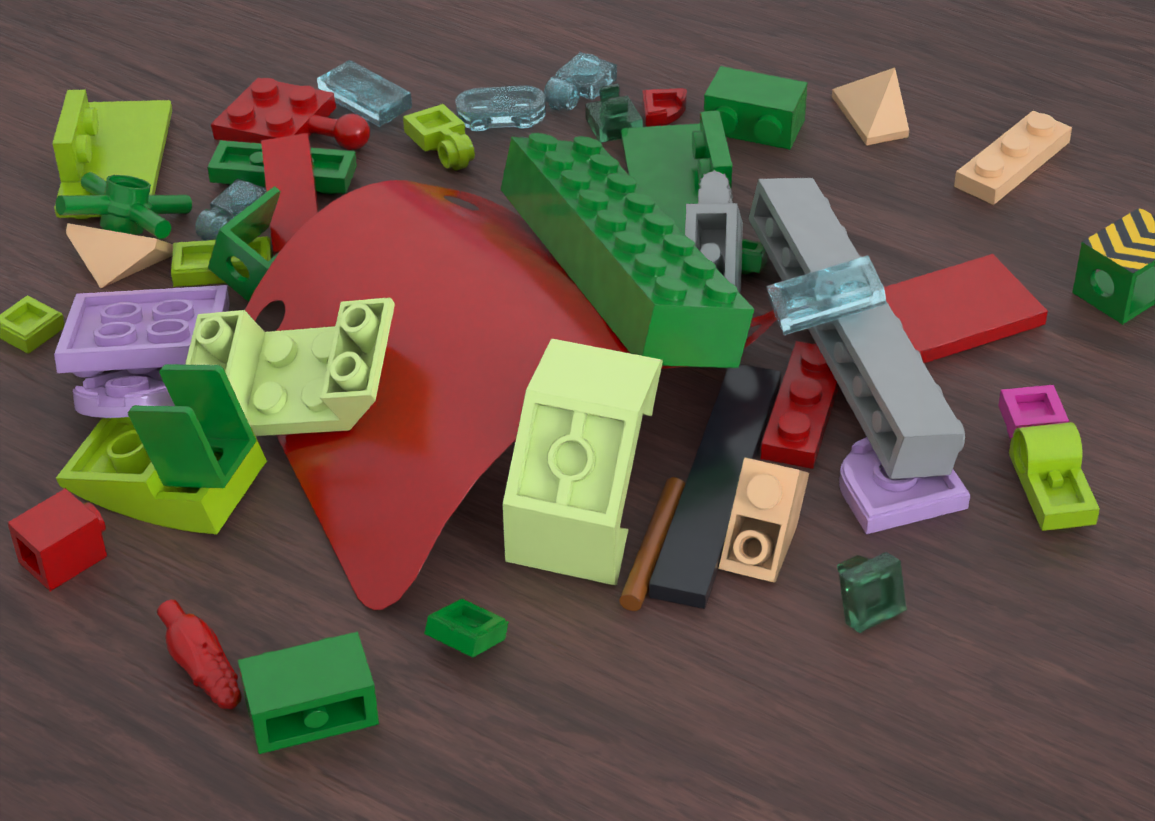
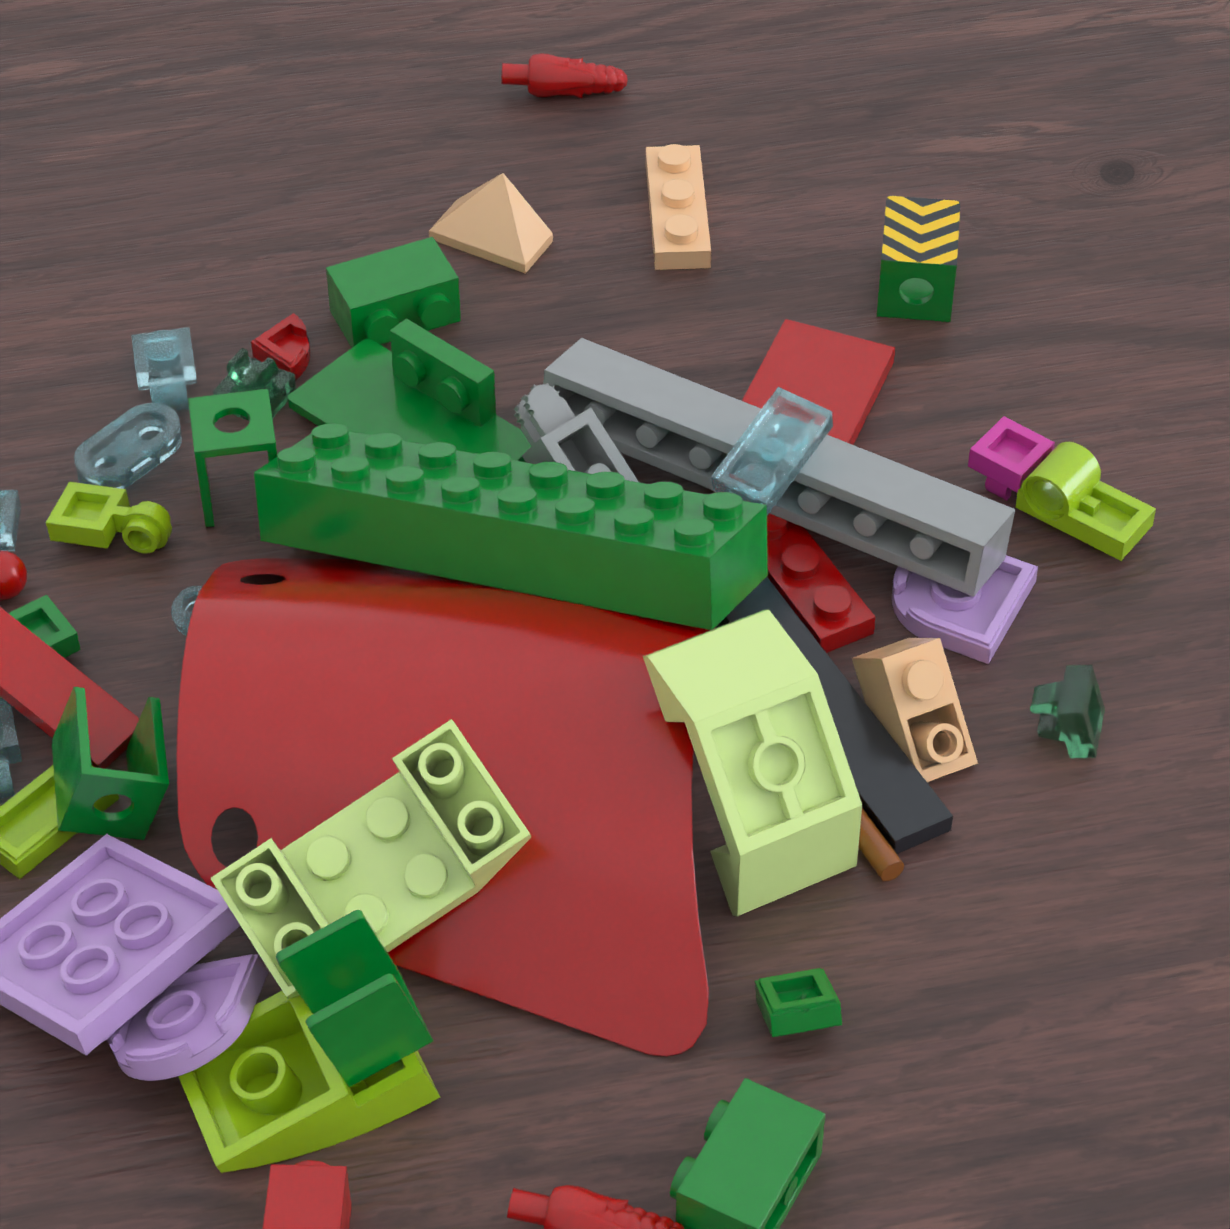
camera: 45 degrees left, 5 degrees up
none -> green piece [188,389,277,528]
none -> red piece [501,53,628,99]

